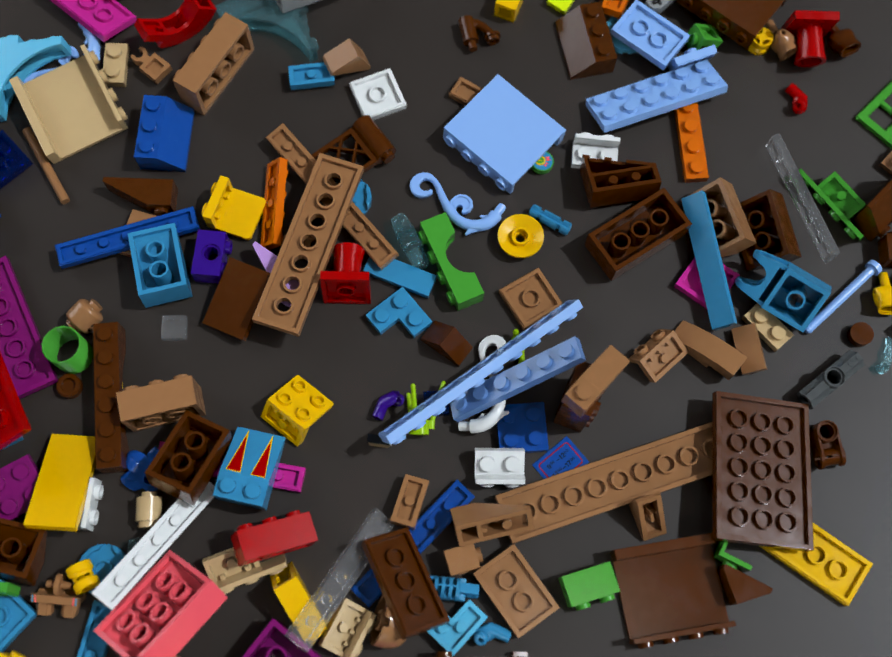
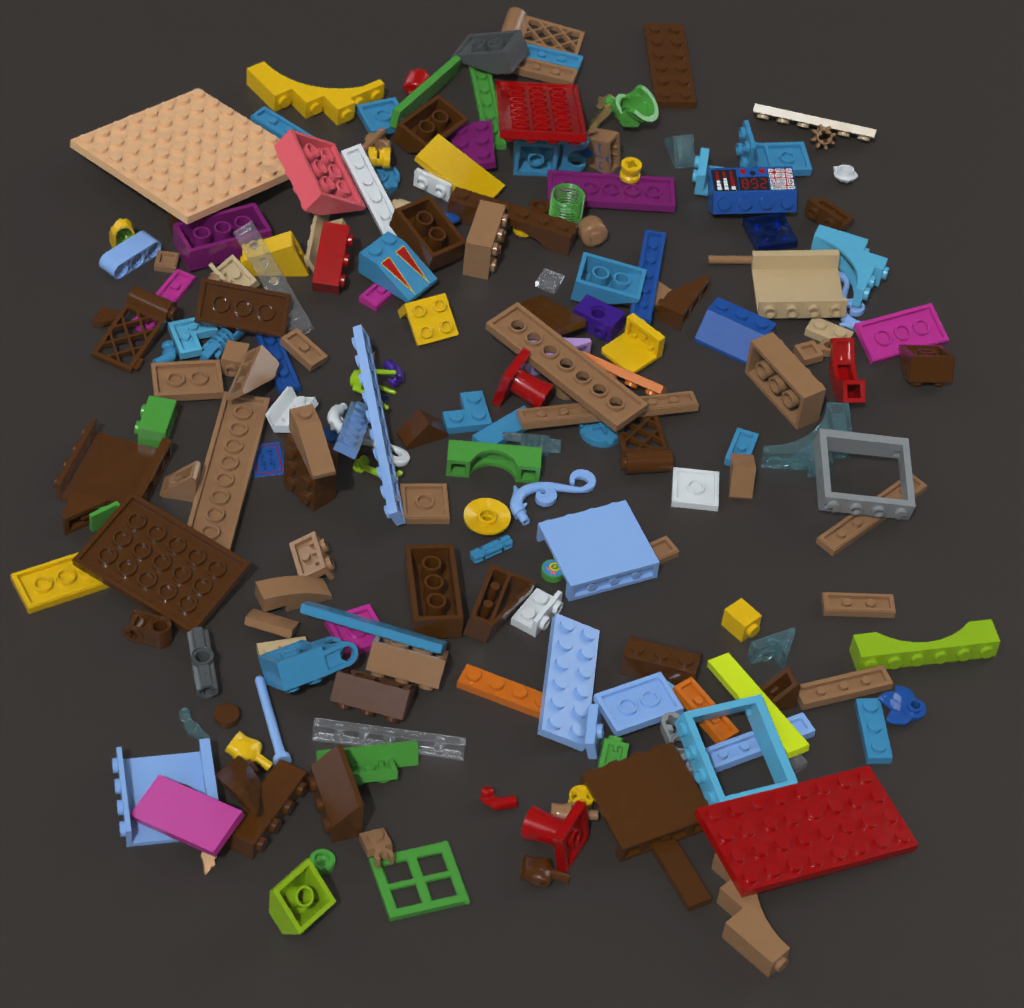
camera: 115 degrees right, 25 degrees down
reddish brown plant [458,15,501,52] -> none

